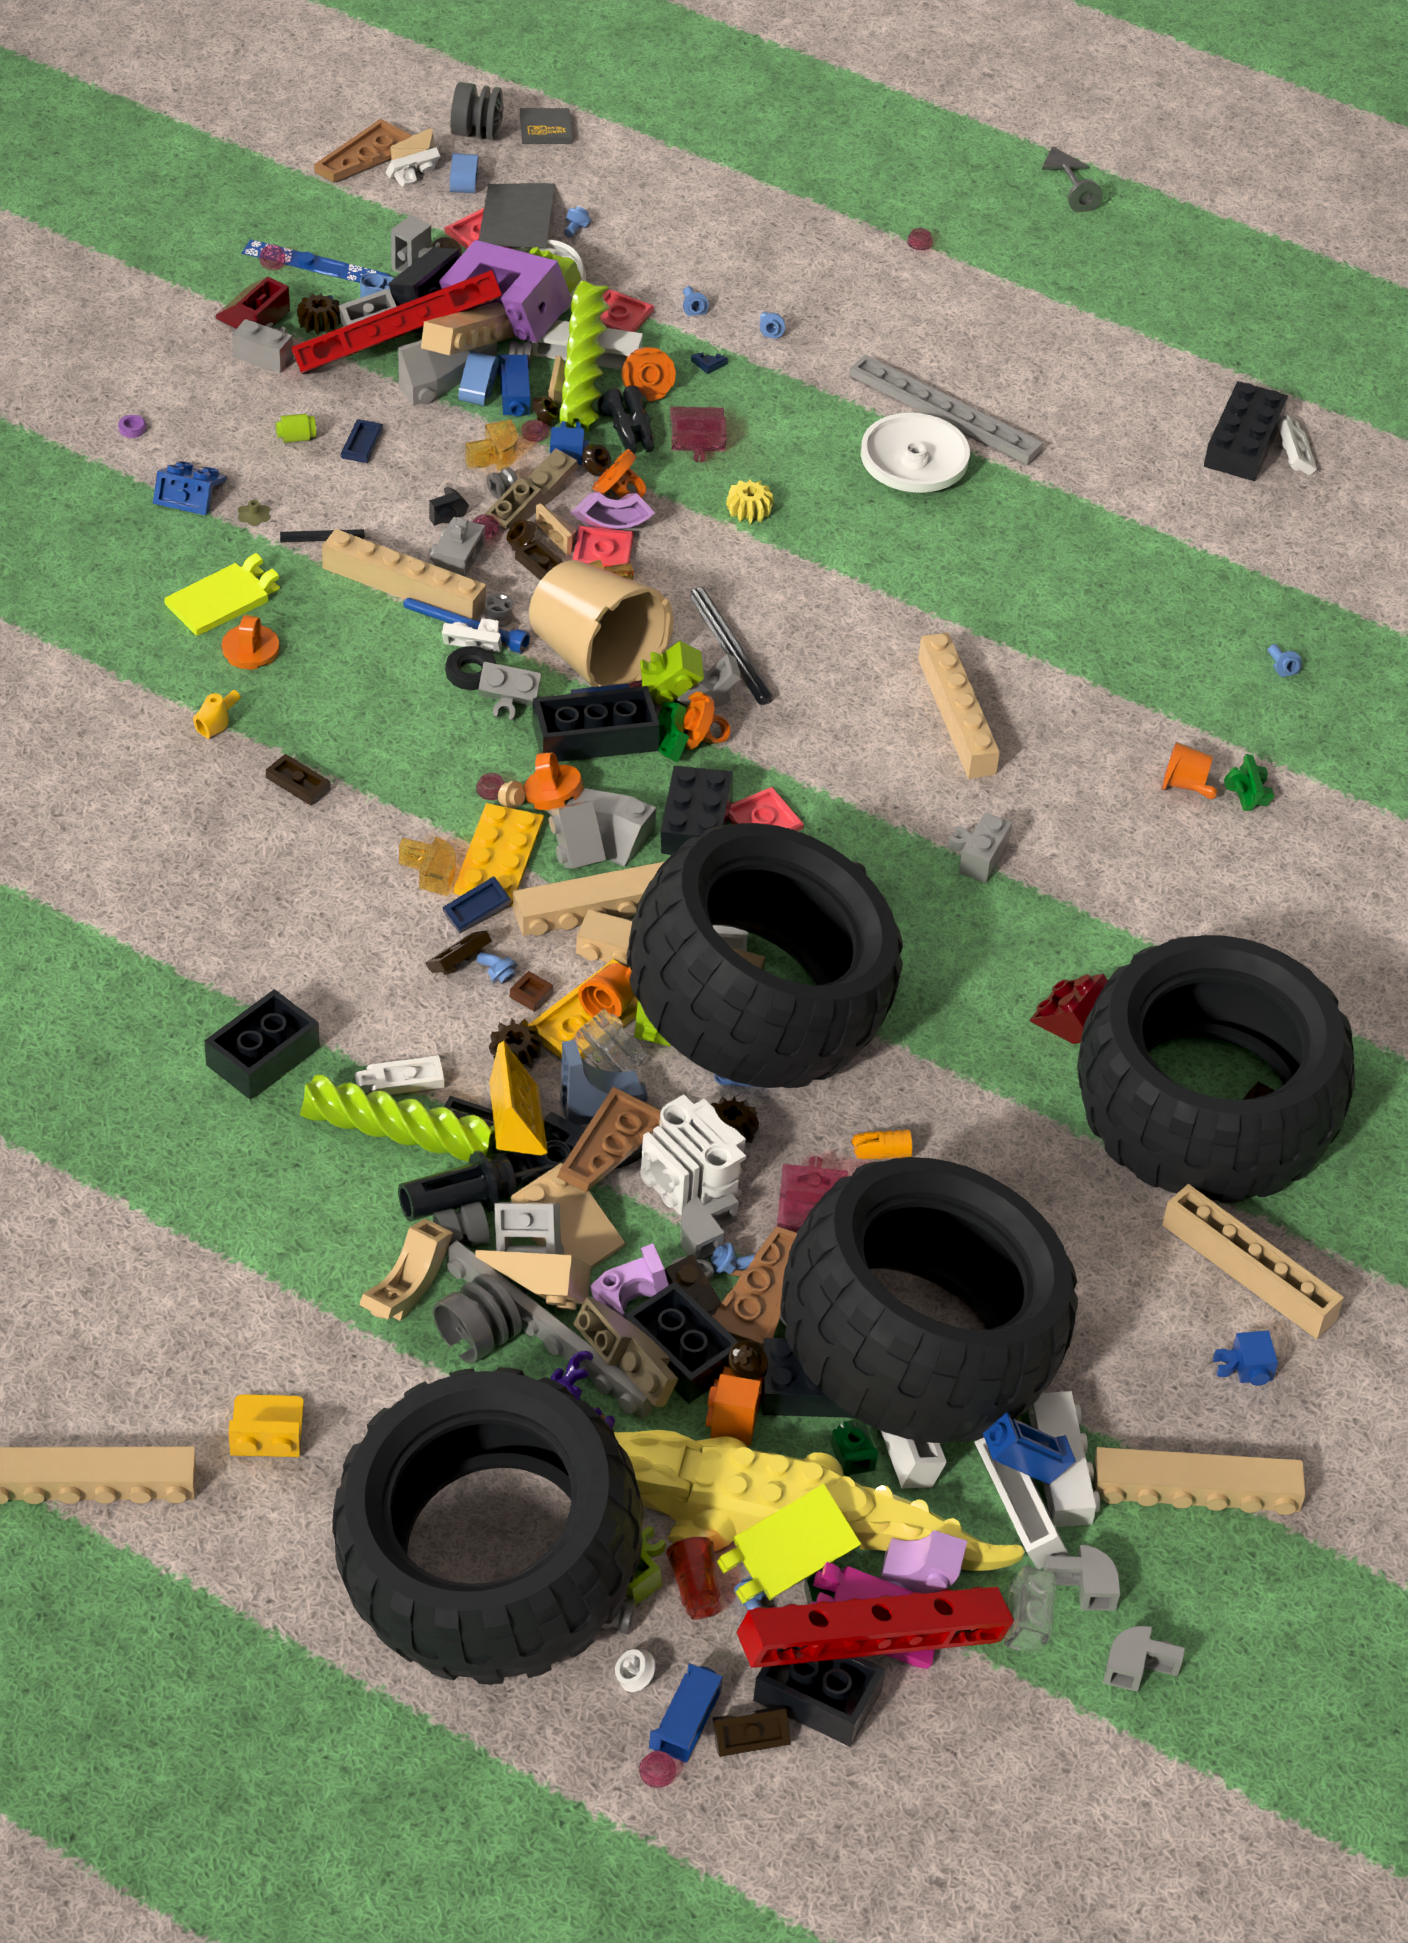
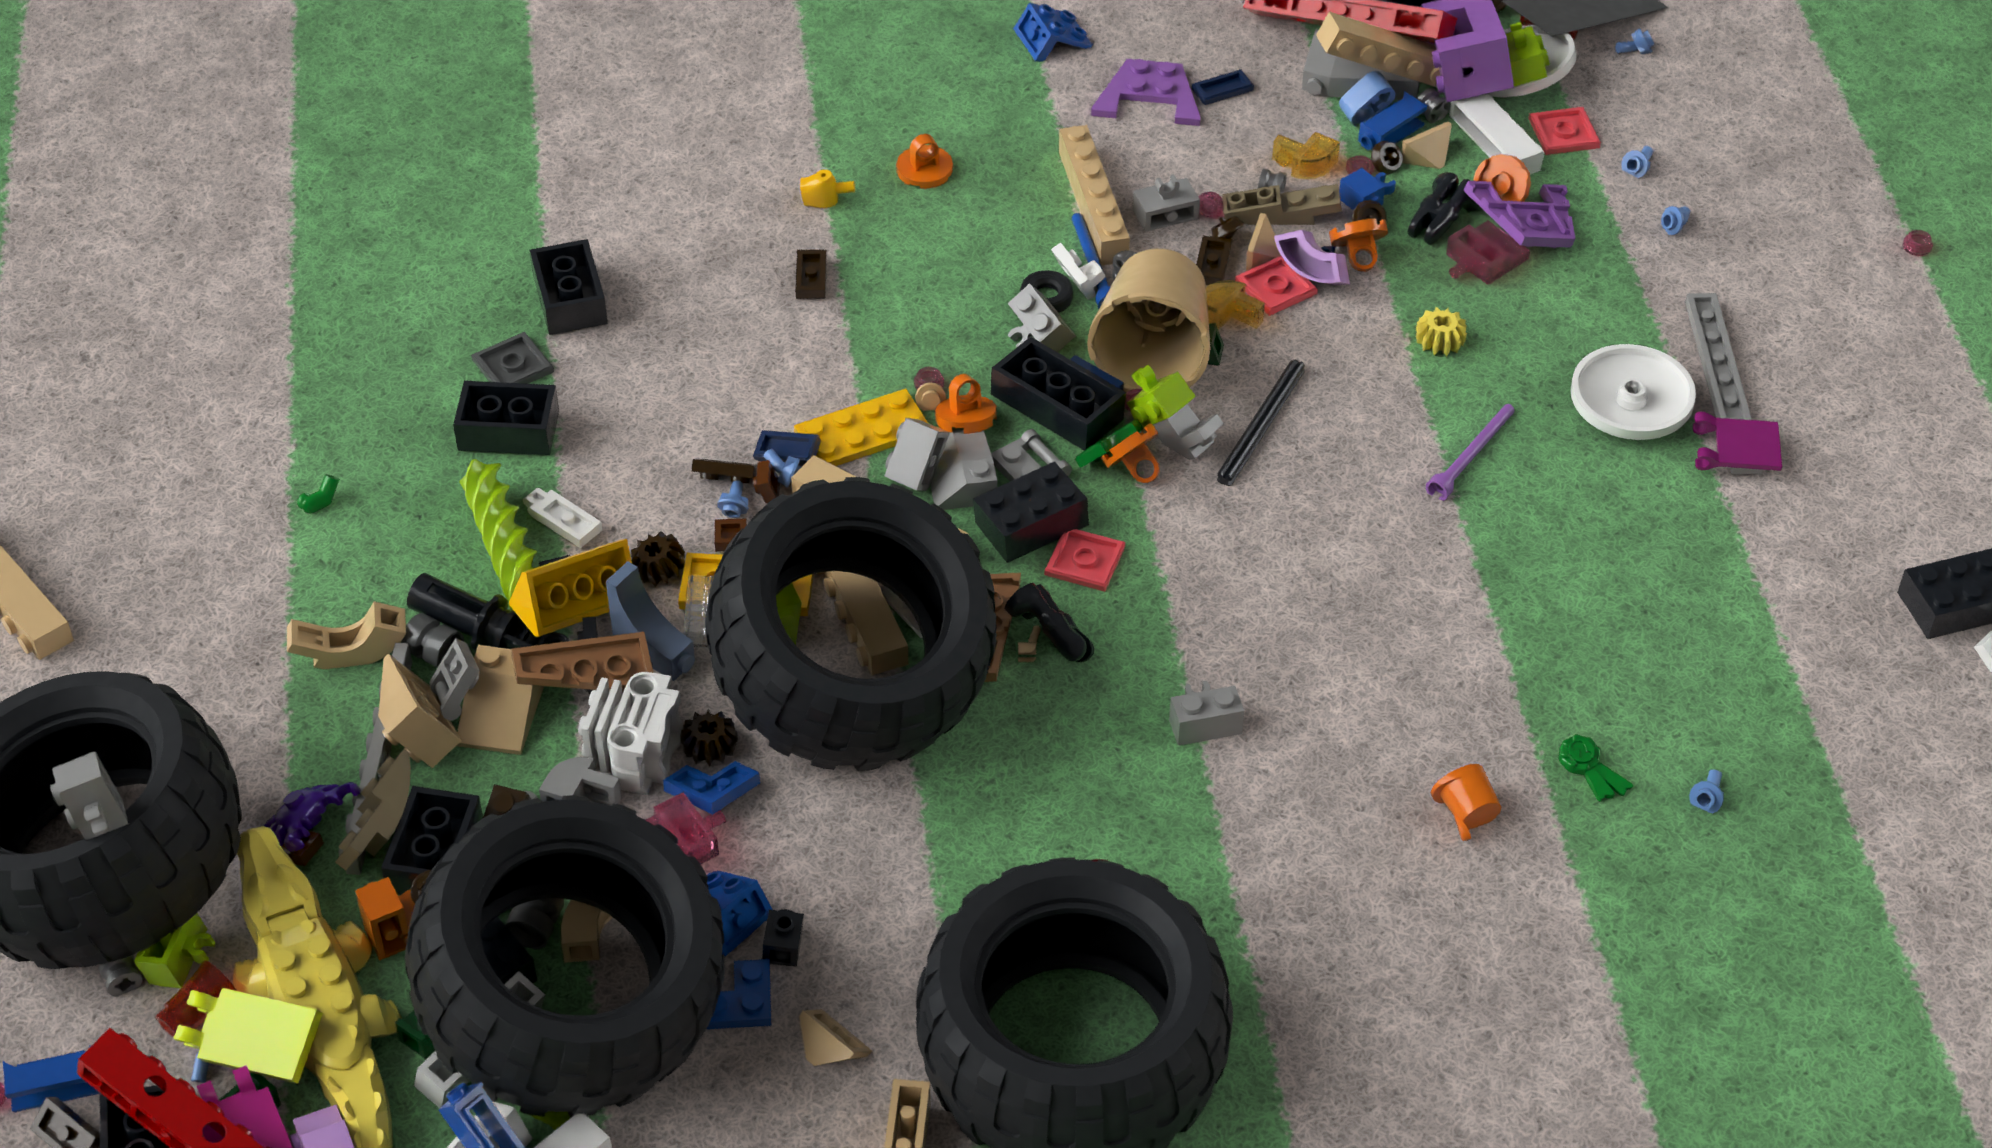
camera: 55 degrees right, 0 degrees up
neon yellow tile [164,553,280,636] -> none
yellow bracket [228,1394,304,1457] -> none
olive plant [238,500,271,526] -> none
lime brick [275,413,316,443] -> none
black bar [280,529,365,543] -> none
clear yellow brick [399,837,456,896] -> none
black plate [429,487,469,526] -> none
flat silver wheel [433,1274,522,1364] -> none
lime piece [560,280,610,433] -> none
lavender tile [590,1243,668,1317] -> none
white hat [615,1649,656,1692] -> none
dark blue tile [691,352,728,374] -> none
light orange hinge [851,1129,912,1160] -> none
tan brick [918,632,1000,779] -> none
green hips [1224,754,1274,811] -> none
none -> light grey brick [50,752,128,841]
none -> green arm [297,474,340,513]
none -> dark grey tile [471,332,554,384]
none -> black brick [529,239,608,335]
none -> blue plate [663,761,760,815]
none -> reddish brown plate [753,460,780,503]
none -> medium blue plate [764,449,801,488]
none -> tan slope [799,1009,872,1066]
none -> light grey plate [991,429,1072,481]
none -> medium lavender wing [1091,59,1200,126]
none -> medium lavender piece [1426,404,1515,501]
none -> medium lavender wing [1464,181,1576,248]
none -> green piece [1558,734,1633,802]
none -> magenta flag [1692,412,1782,471]

